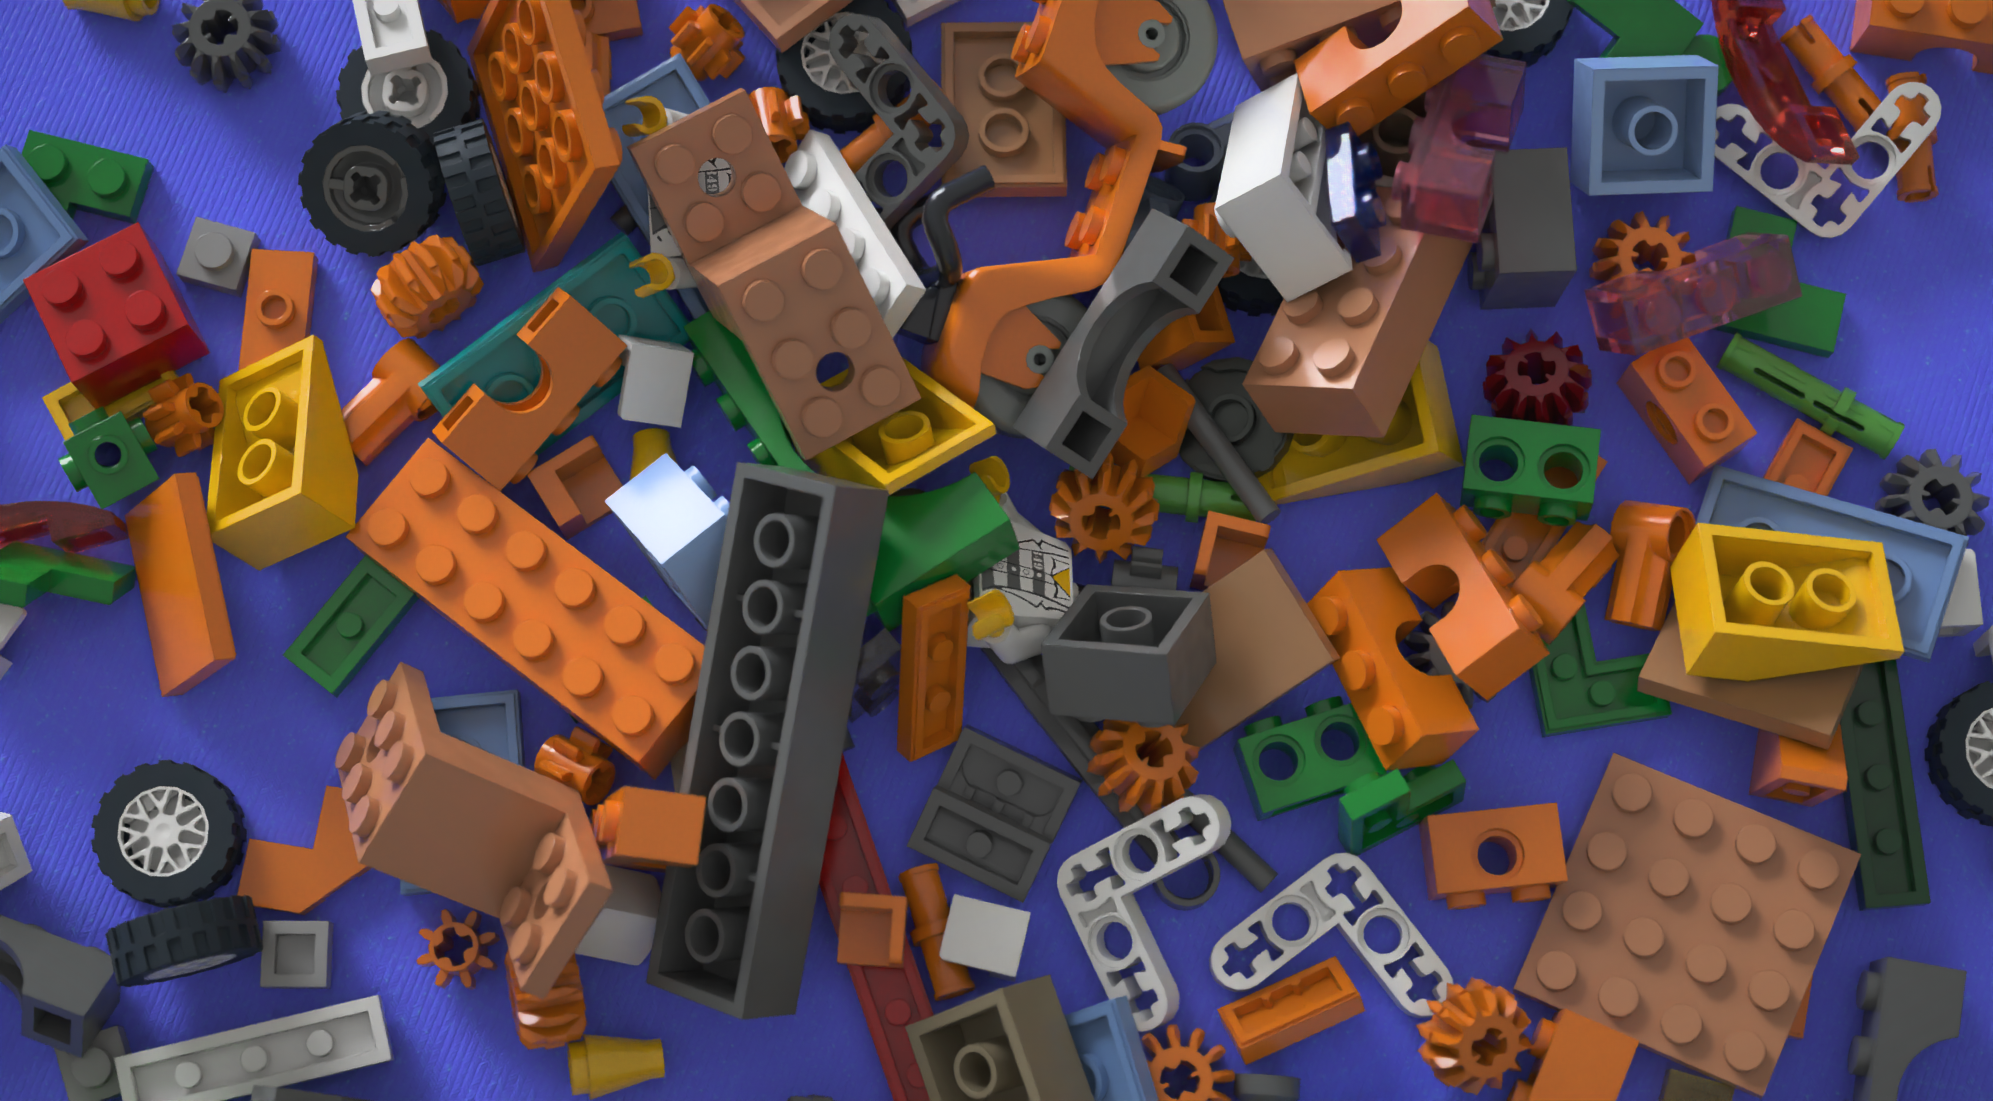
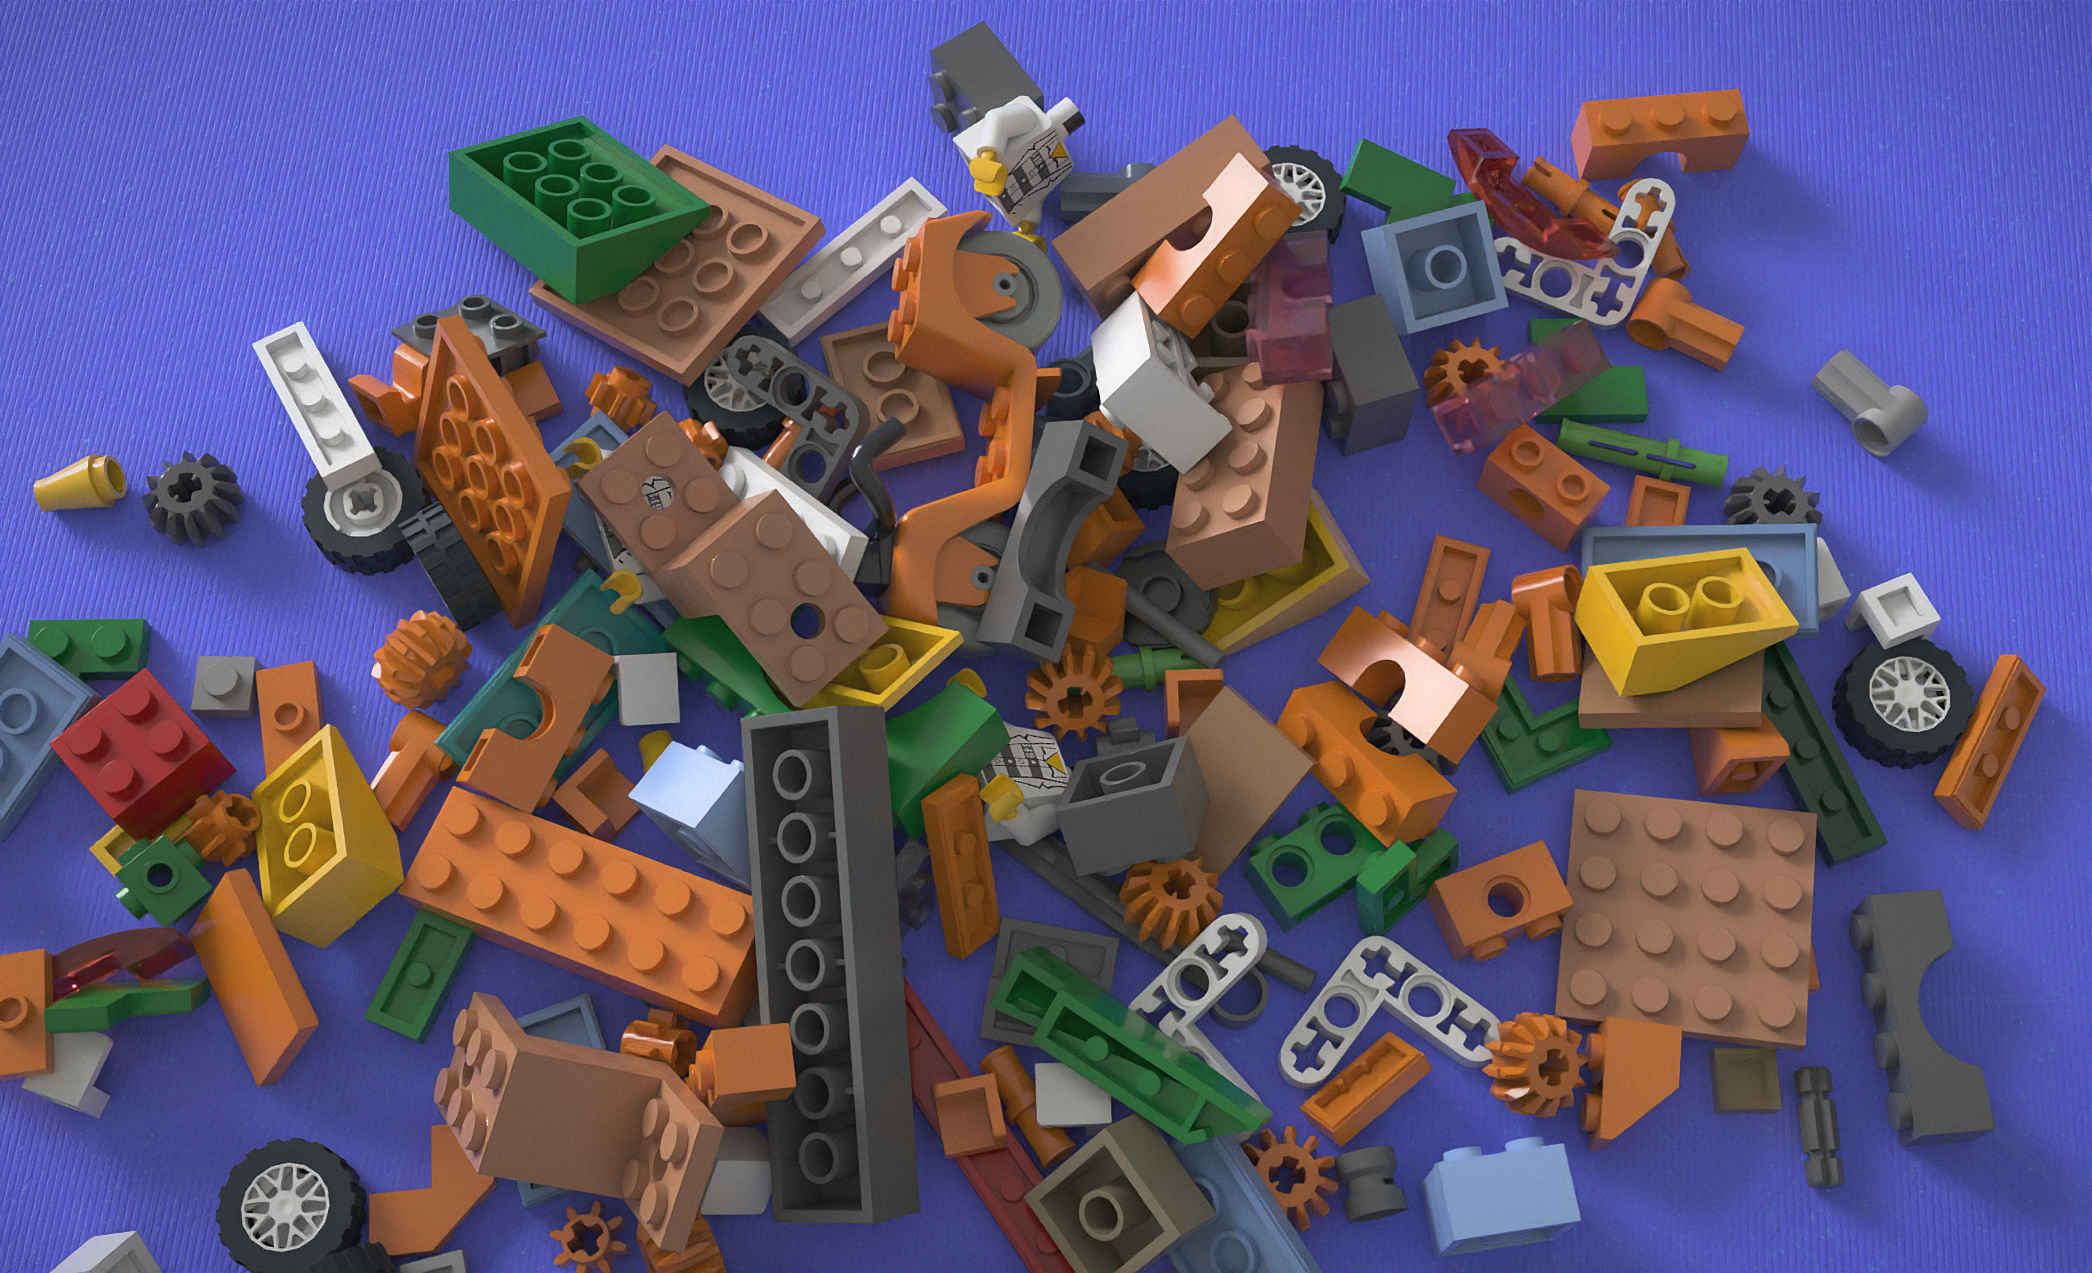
camera: 15 degrees left, 10 degrees down
black wheel [298,110,447,257] -> none
clear blue plate [1325,121,1386,263] -> none
green brick [1460,415,1601,526] -> none
dark red gear [1483,328,1592,426] -> none
none -> green wedge [989,947,1274,1145]
none -> orange piece [1625,277,1745,371]

